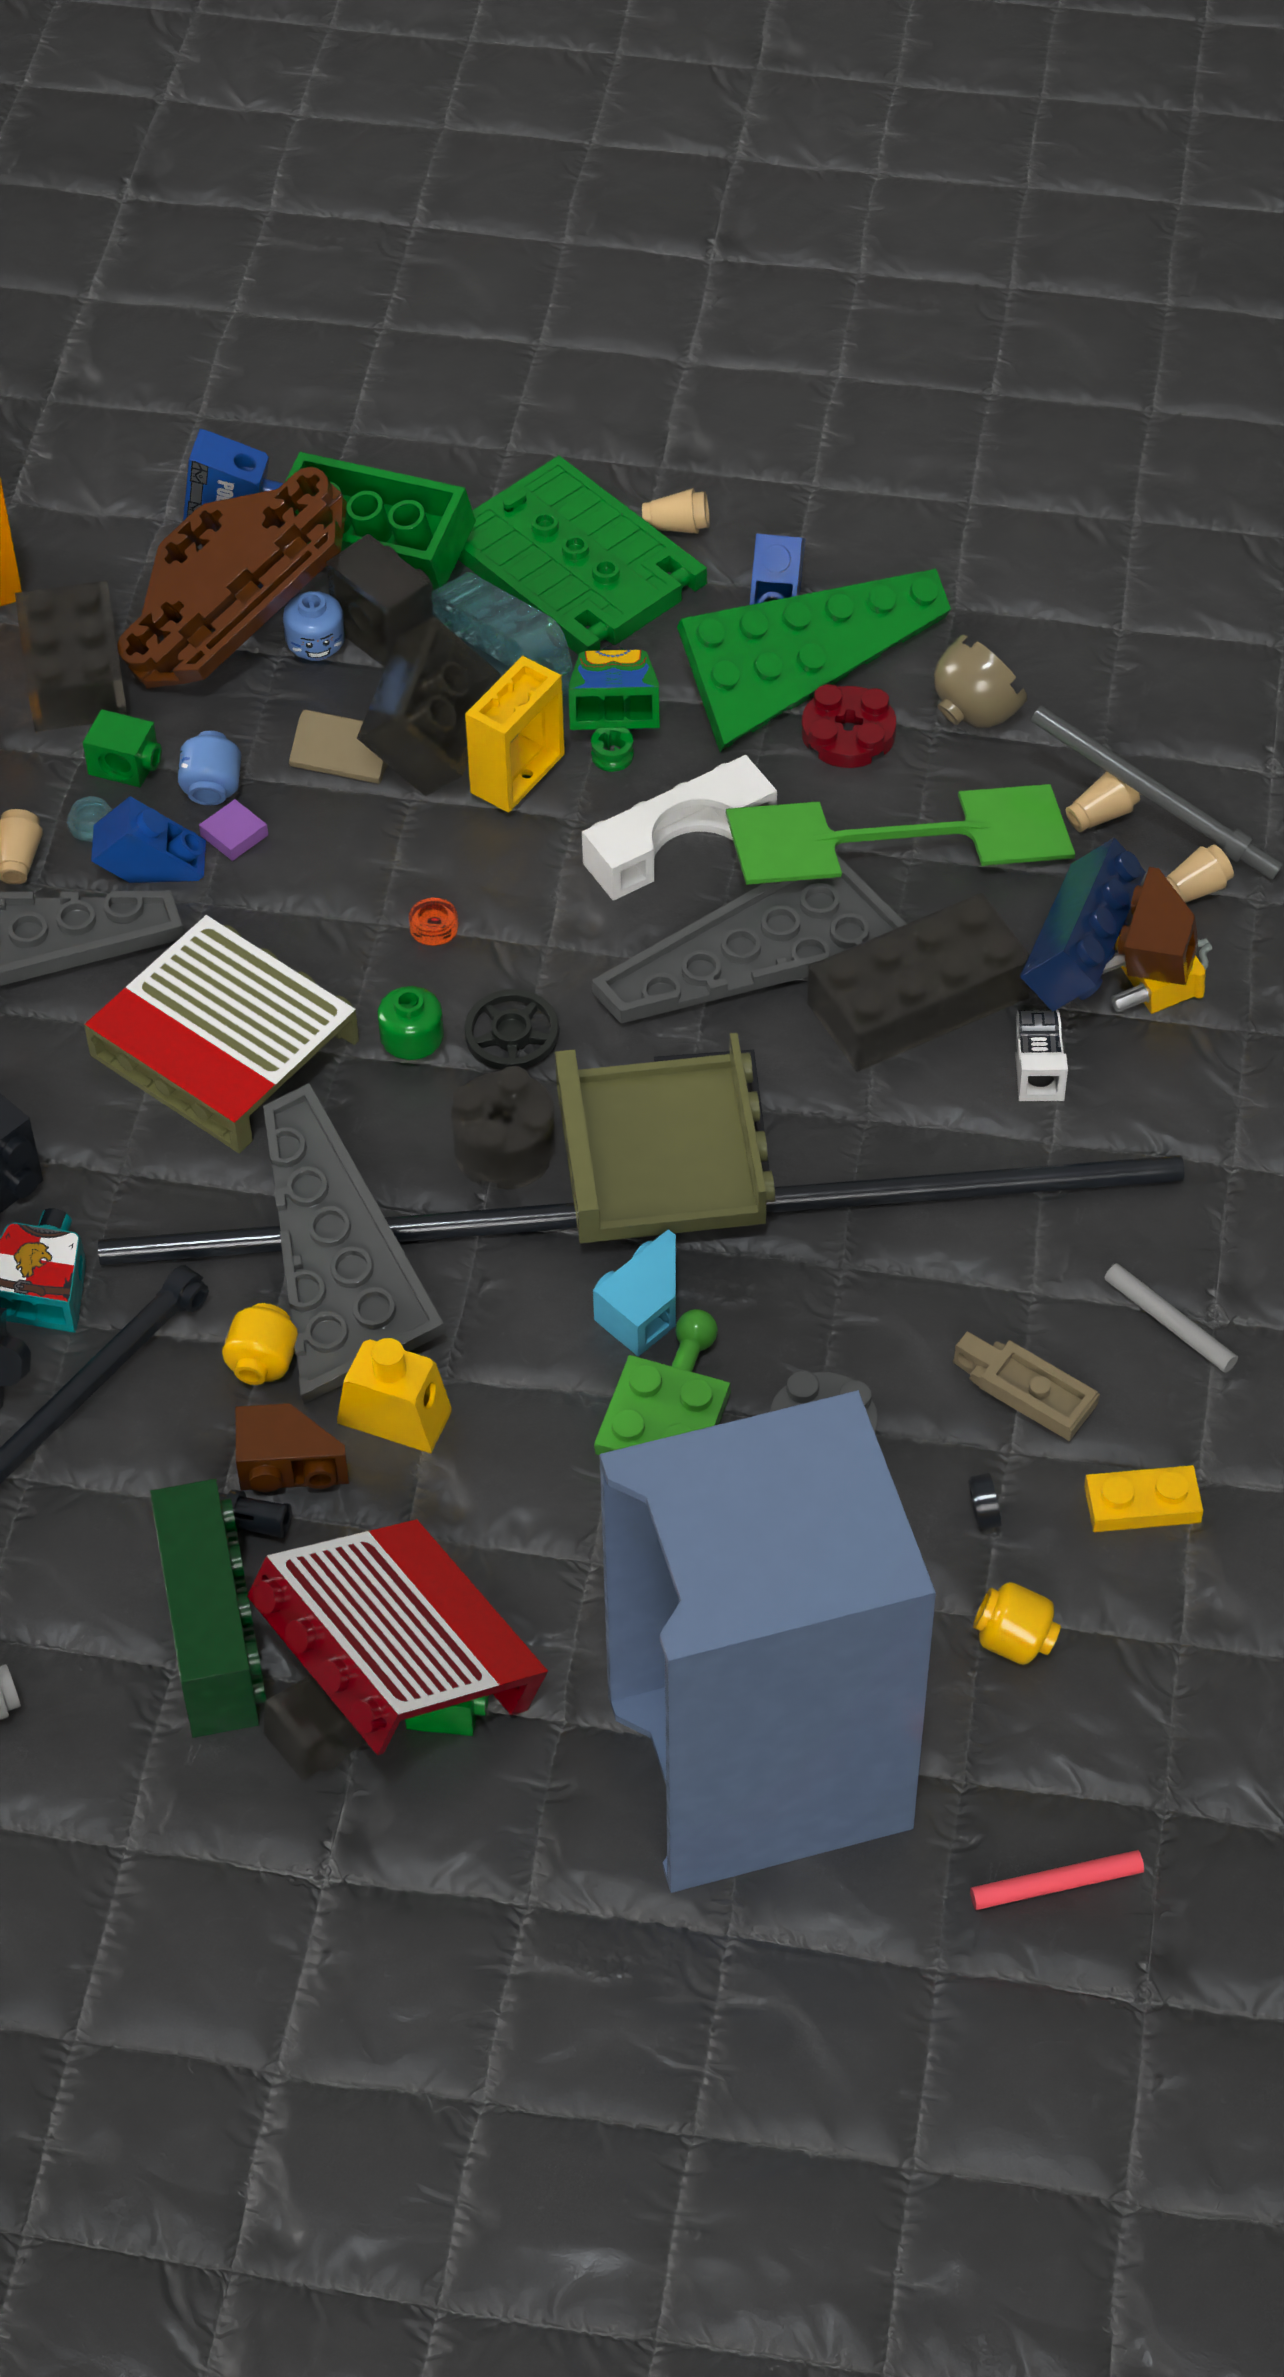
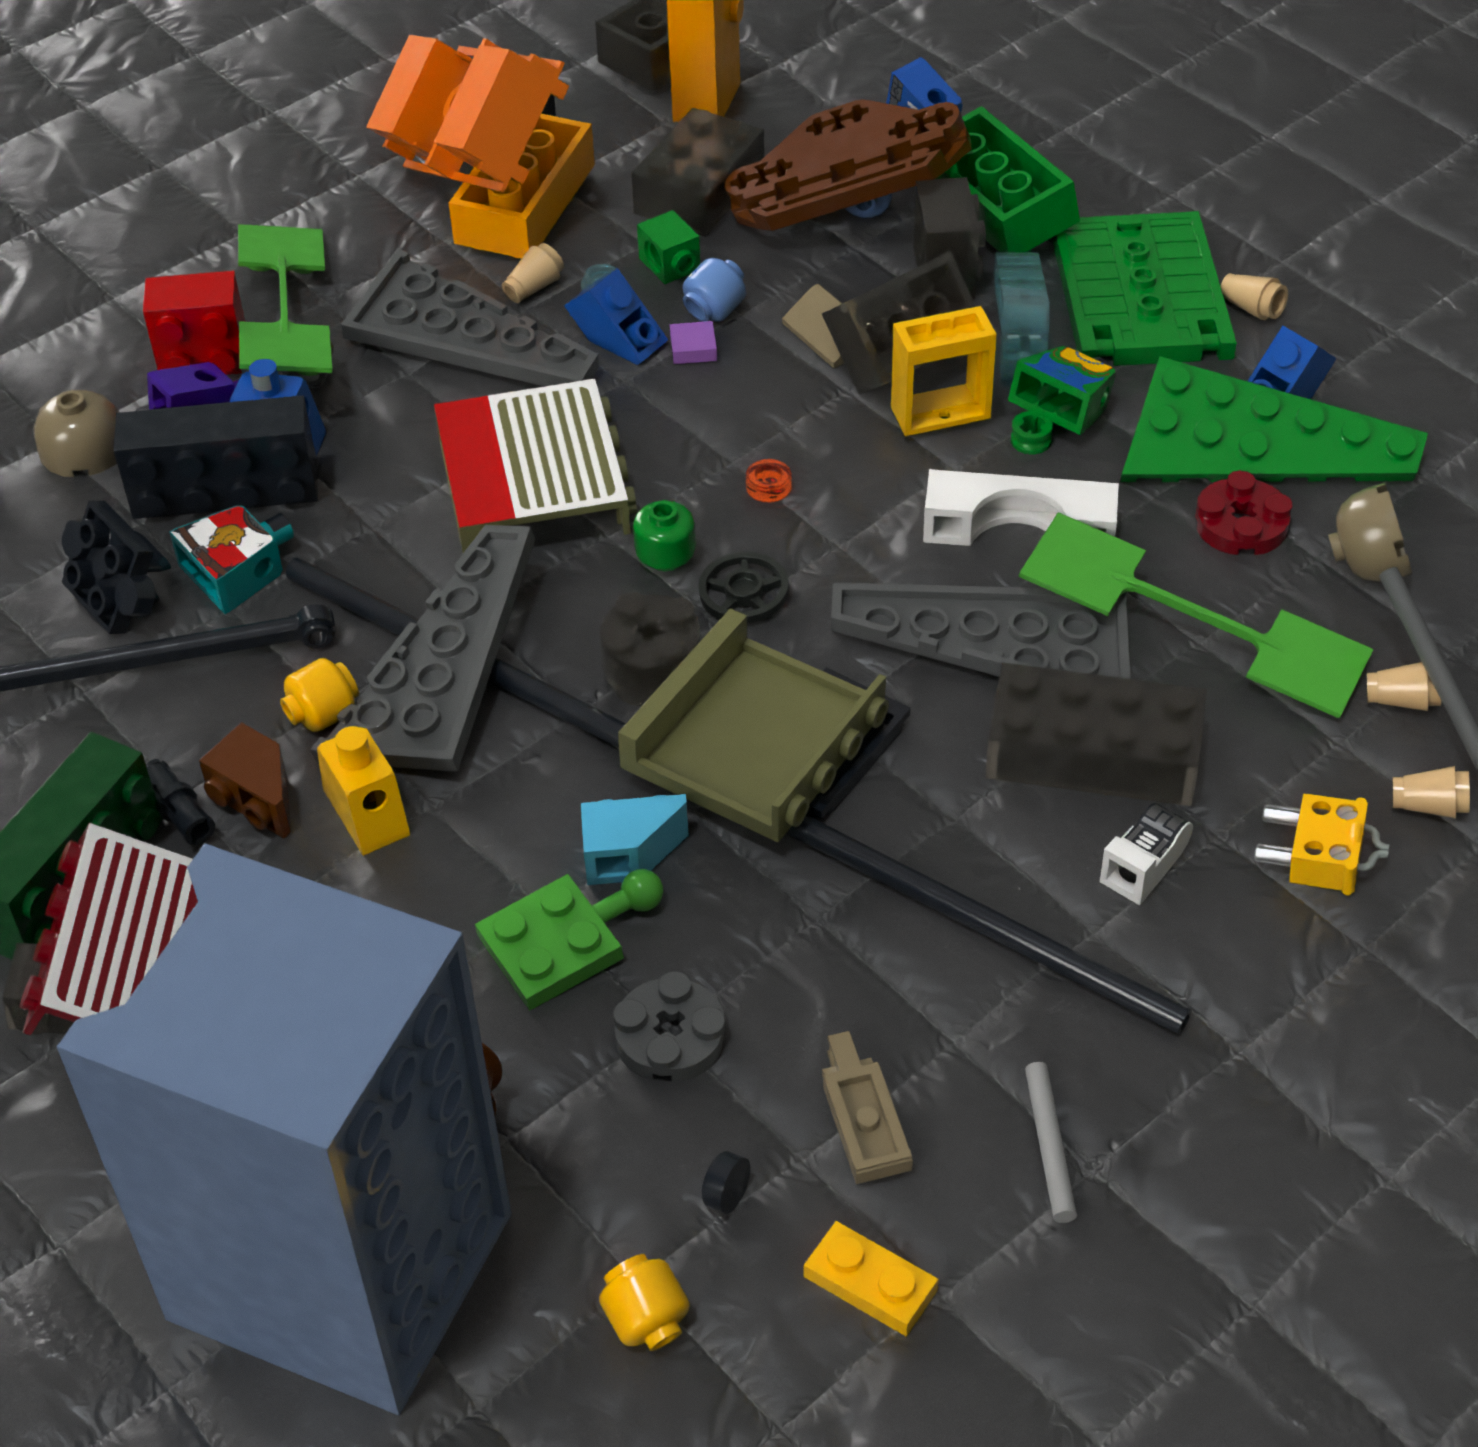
camera: 40 degrees right, 5 degrees down
medium blue head [283,591,345,661] -> none
dark blue brick [1020,837,1146,1012] -> none
reddish brown slope [1118,867,1198,985] -> none

